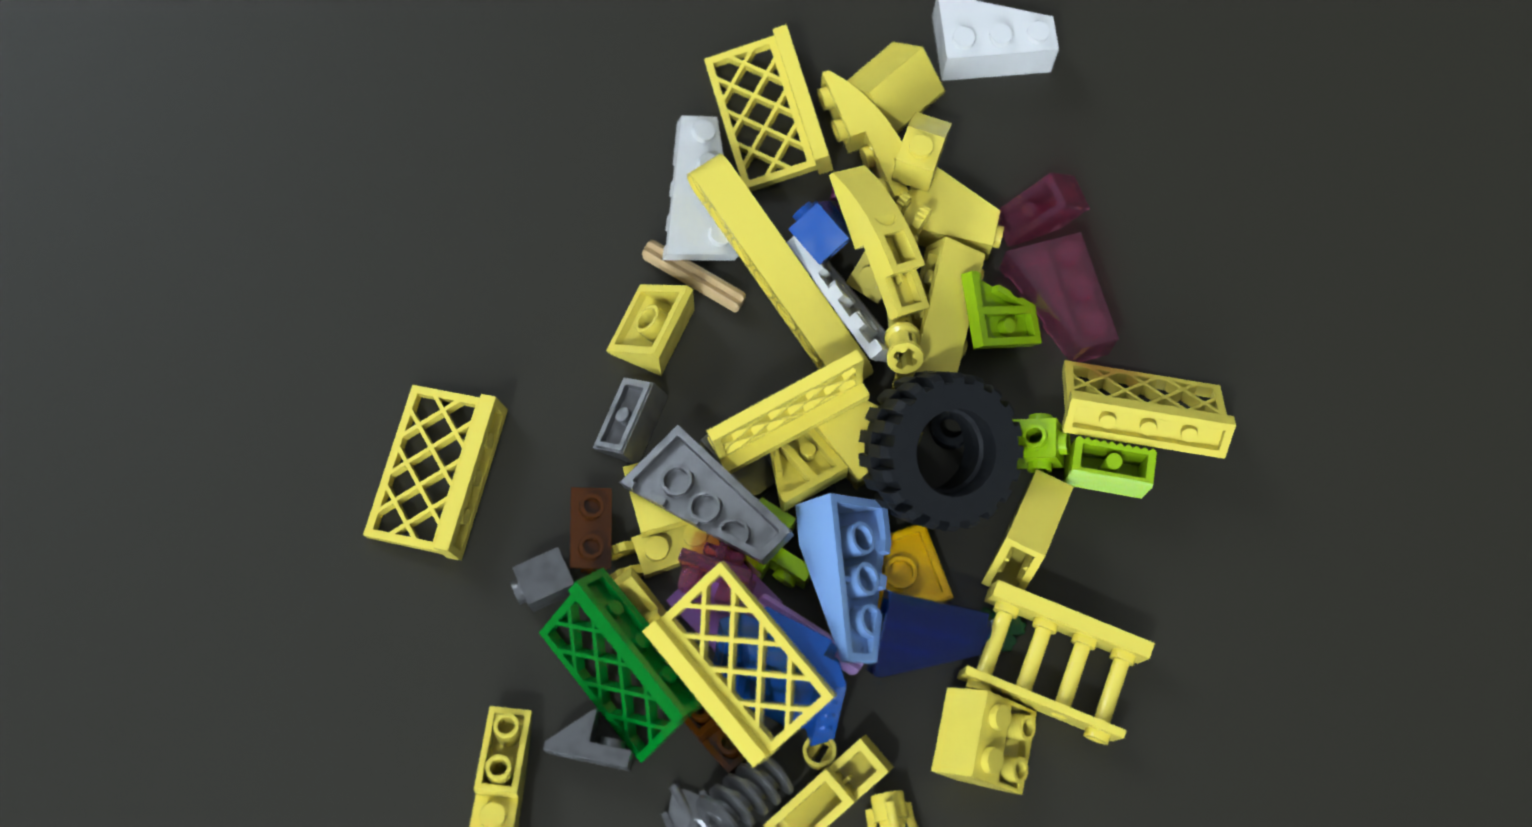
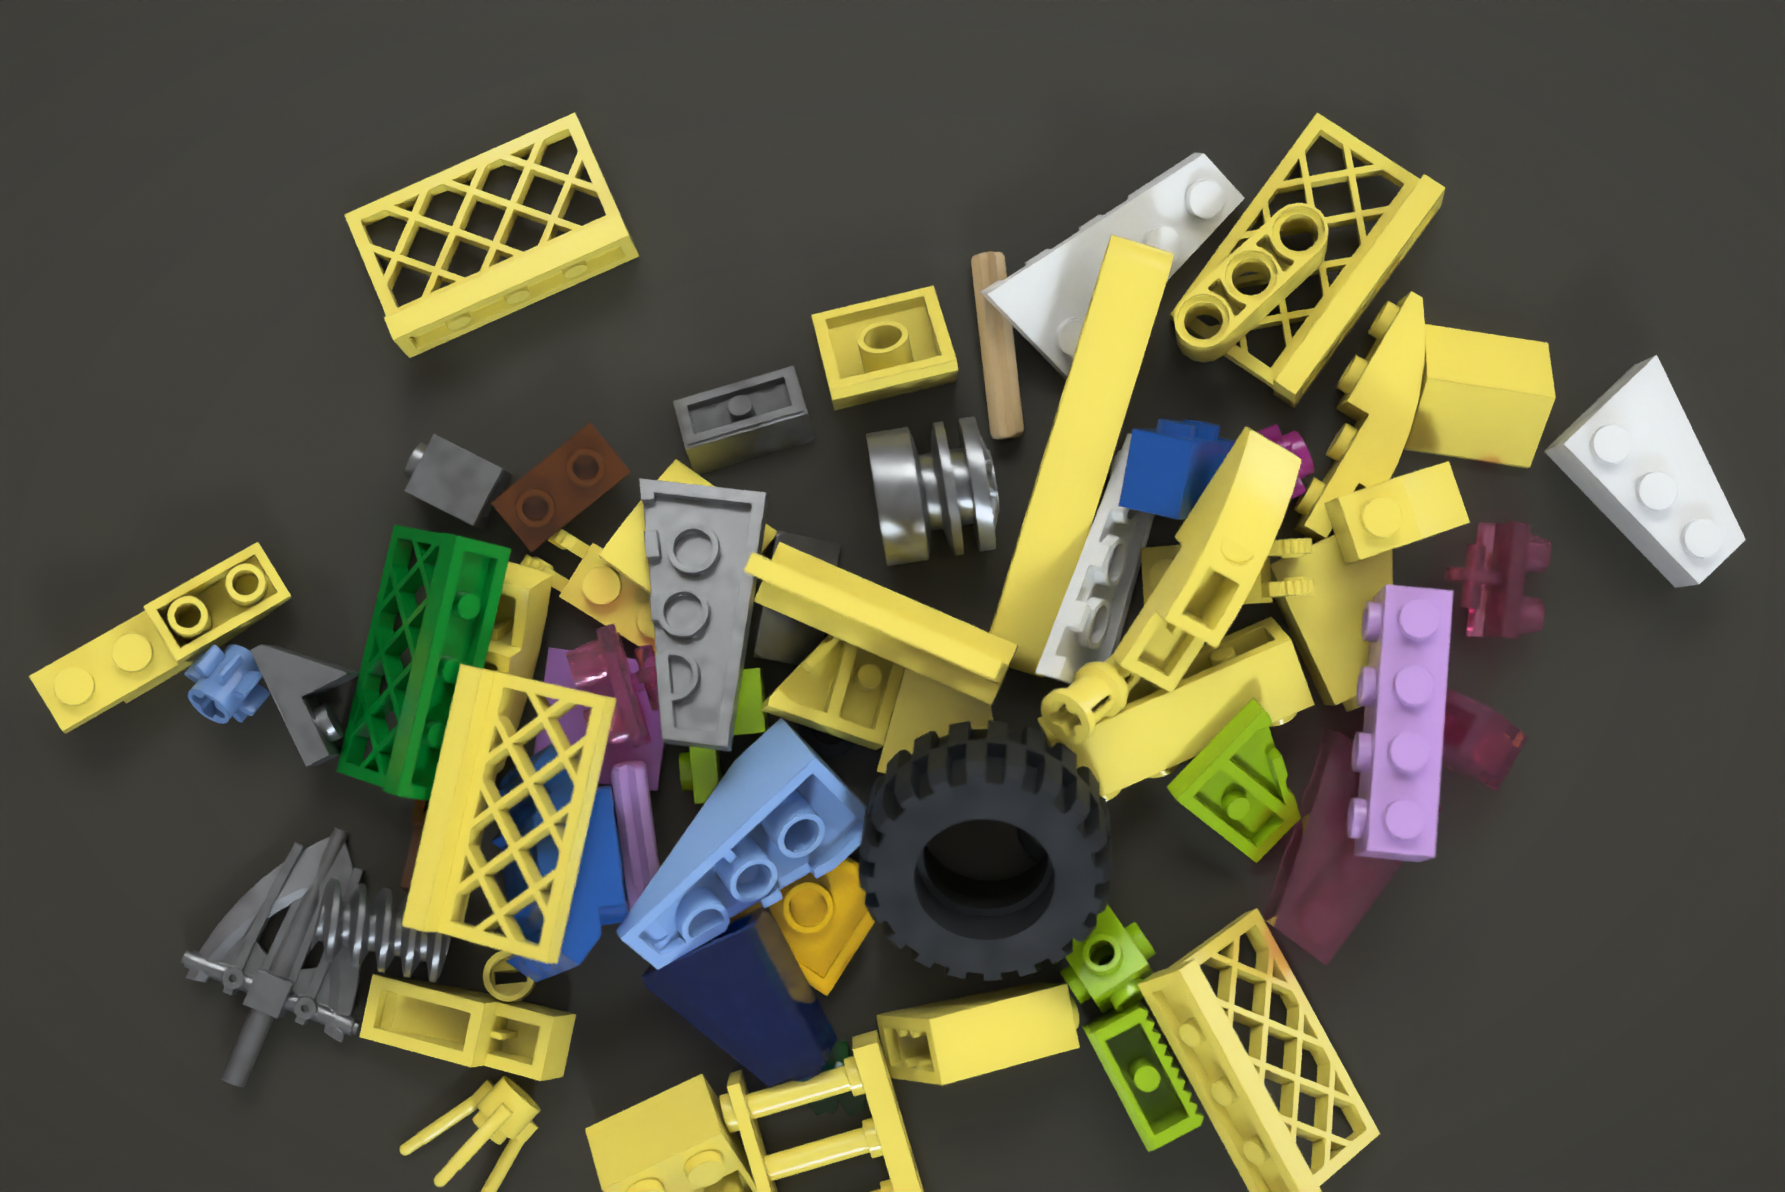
camera: 55 degrees right, 15 degrees up
none -> medium blue gear [184,644,270,724]
none -> flat silver wheel [866,416,1000,567]
none -> light yellow beam [1174,202,1329,363]
none -> lavender brick [1347,584,1453,862]
none -> clear pink hips [1445,521,1552,639]

